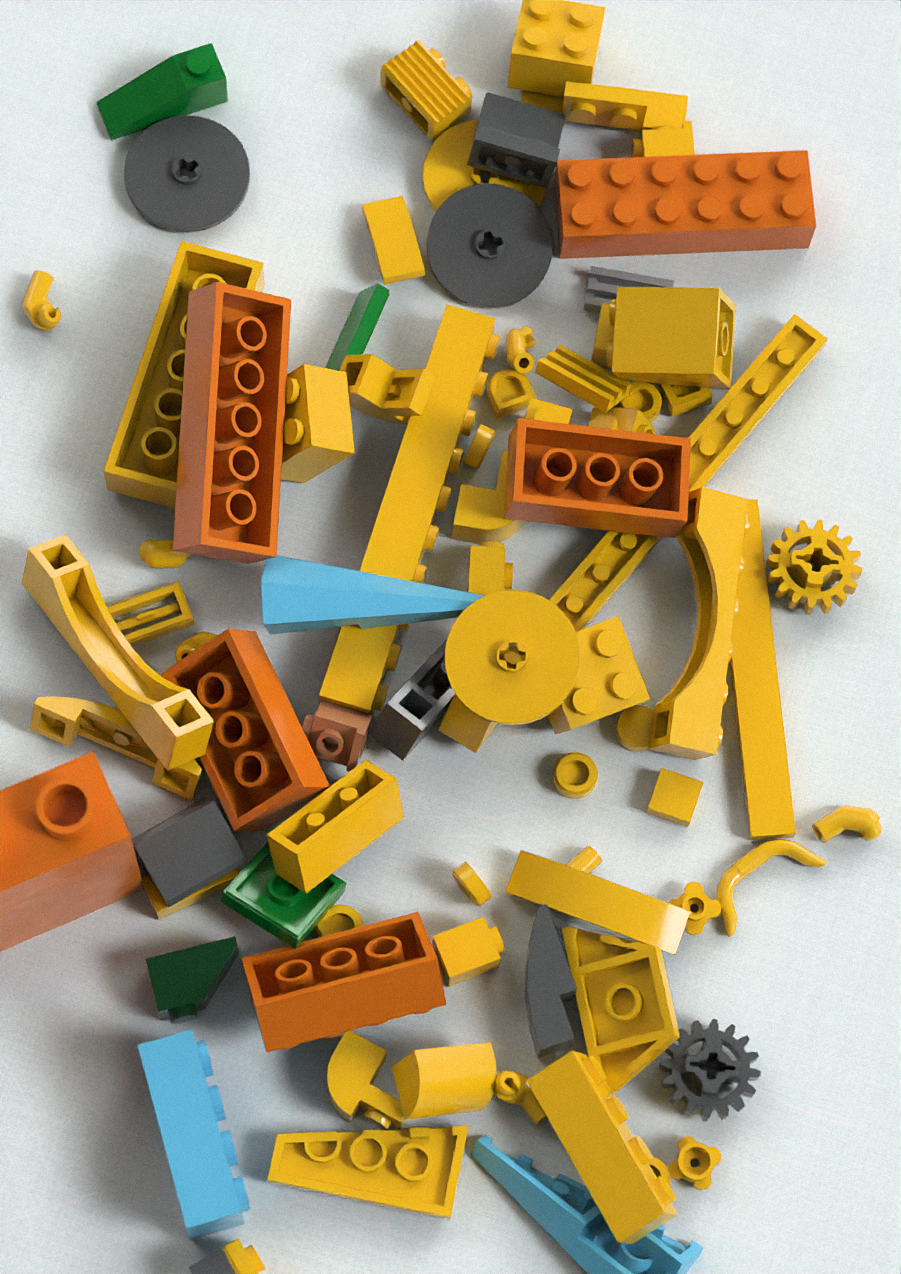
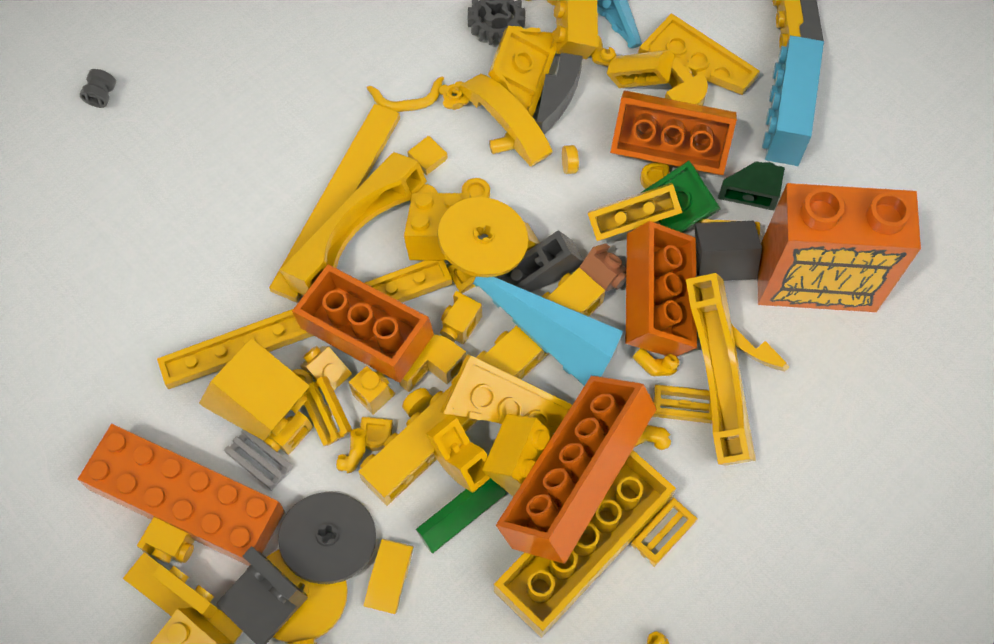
camera: 145 degrees left, 5 degrees down
yellow brick [432,917,505,987] -> none
yellow gear [766,520,862,615] -> none
yellow arm [812,805,882,843] -> none
none -> yellow wing [440,354,572,433]
none -> yellow tile [631,497,698,567]

